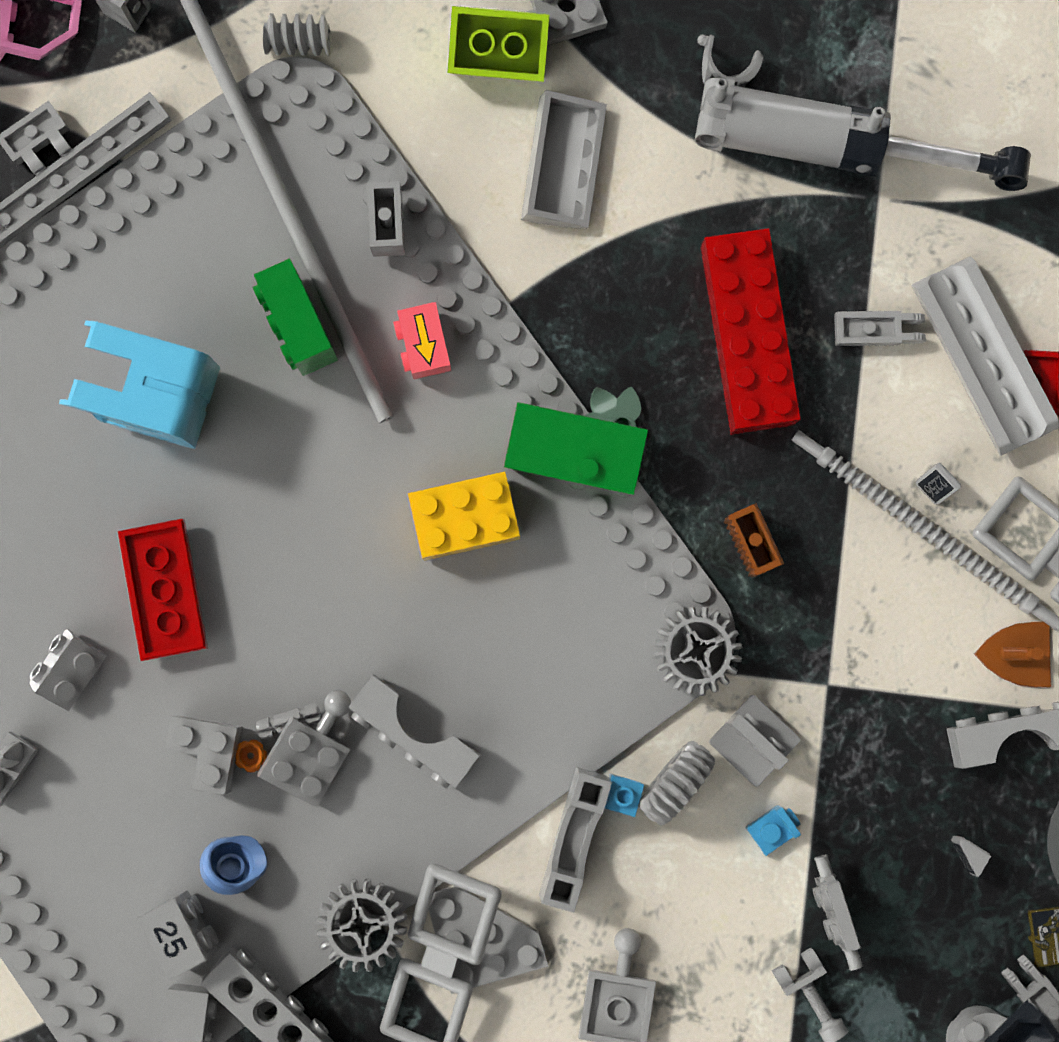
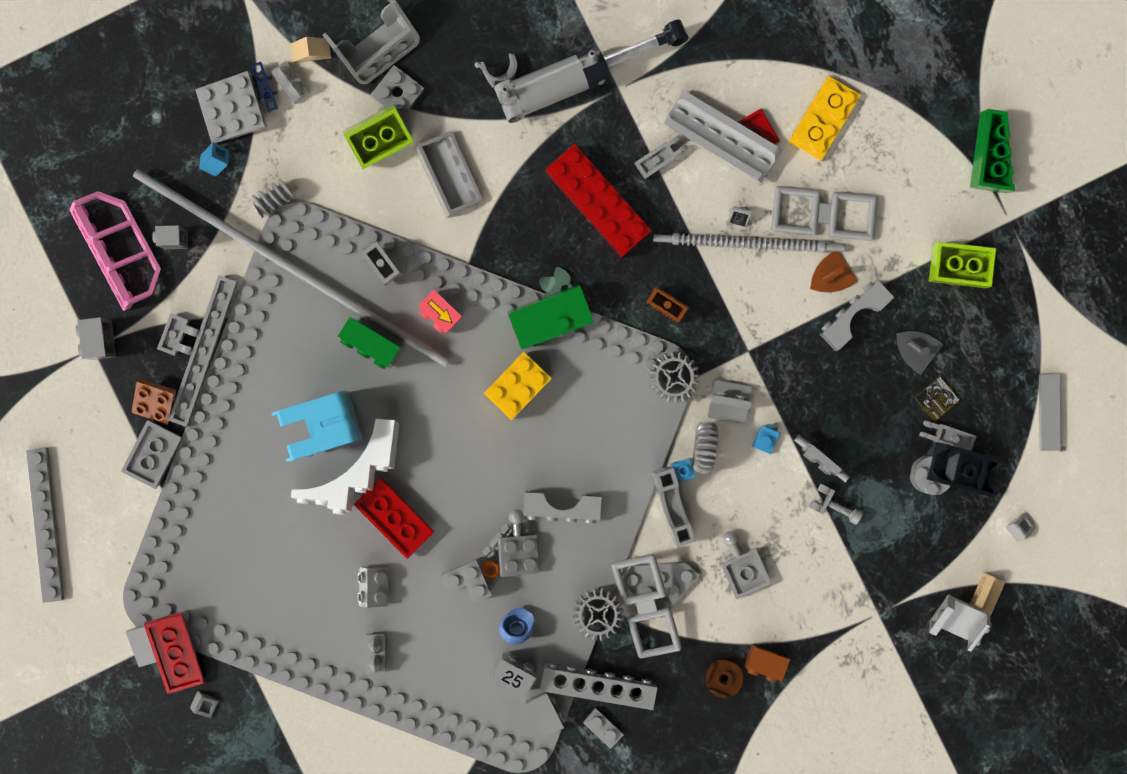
camera: 30 degrees left, 5 degrees up
light grey slope [951,835,991,877] -> none
none -> white arch [291,419,399,515]

